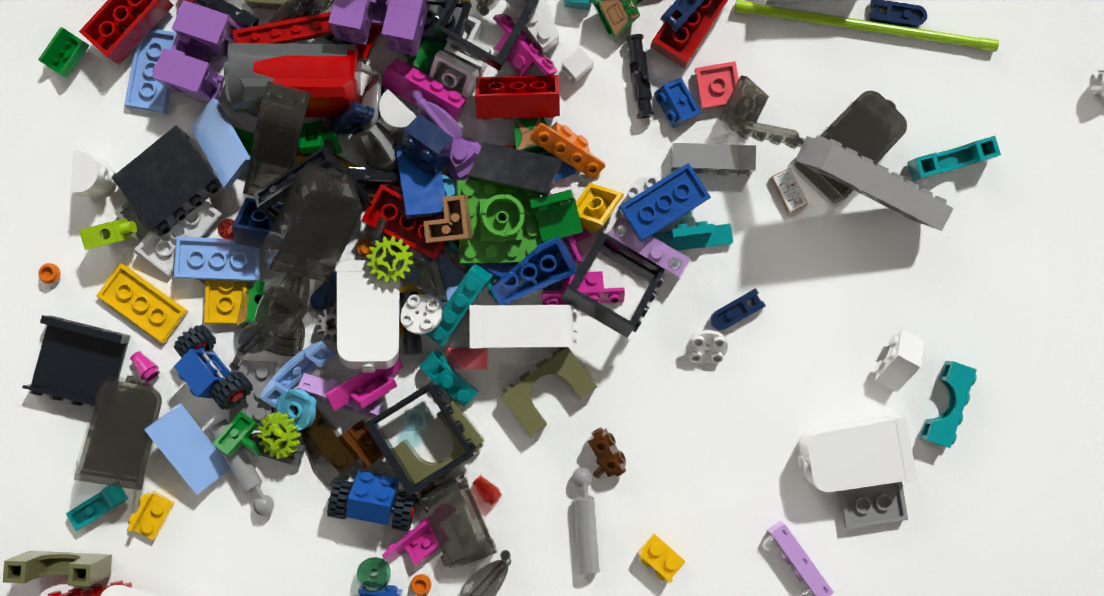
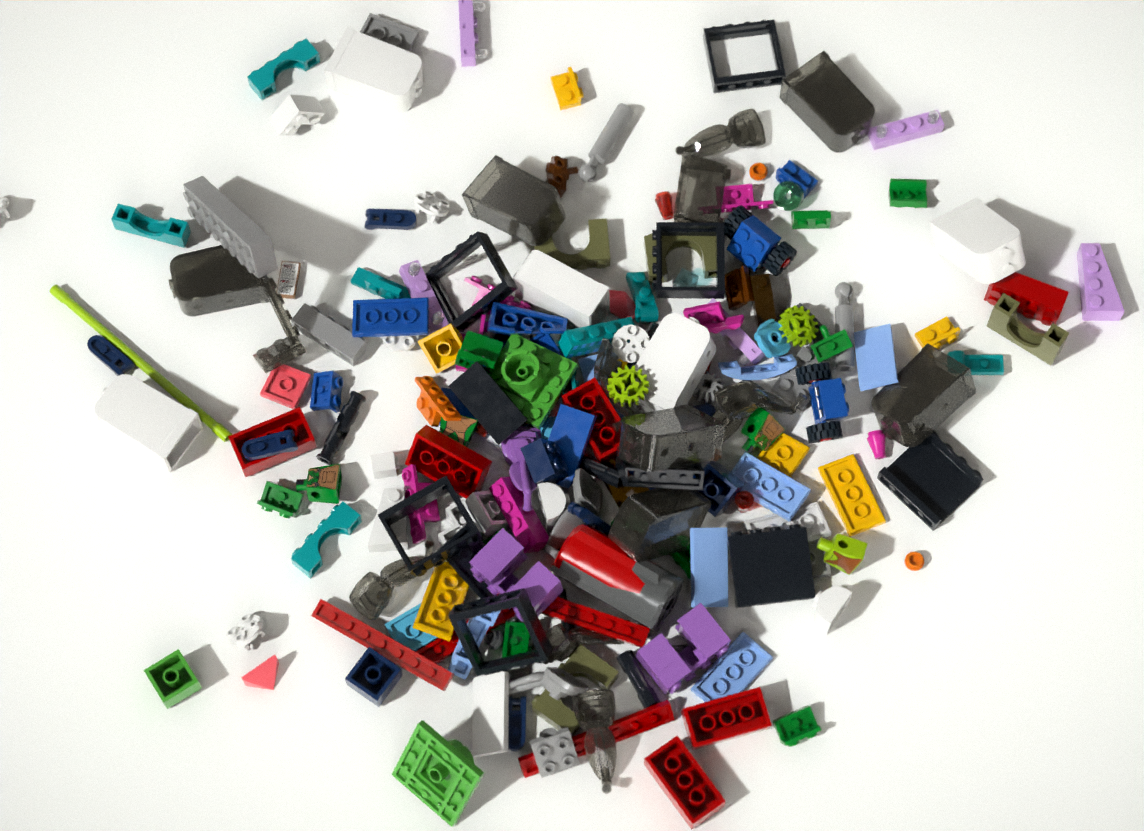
camera: 145 degrees left, 20 degrees down
medium nougat brick [424,195,473,243] -> none
none -> clear smoke piece [462,155,566,246]
none -> green bracket [791,210,831,229]

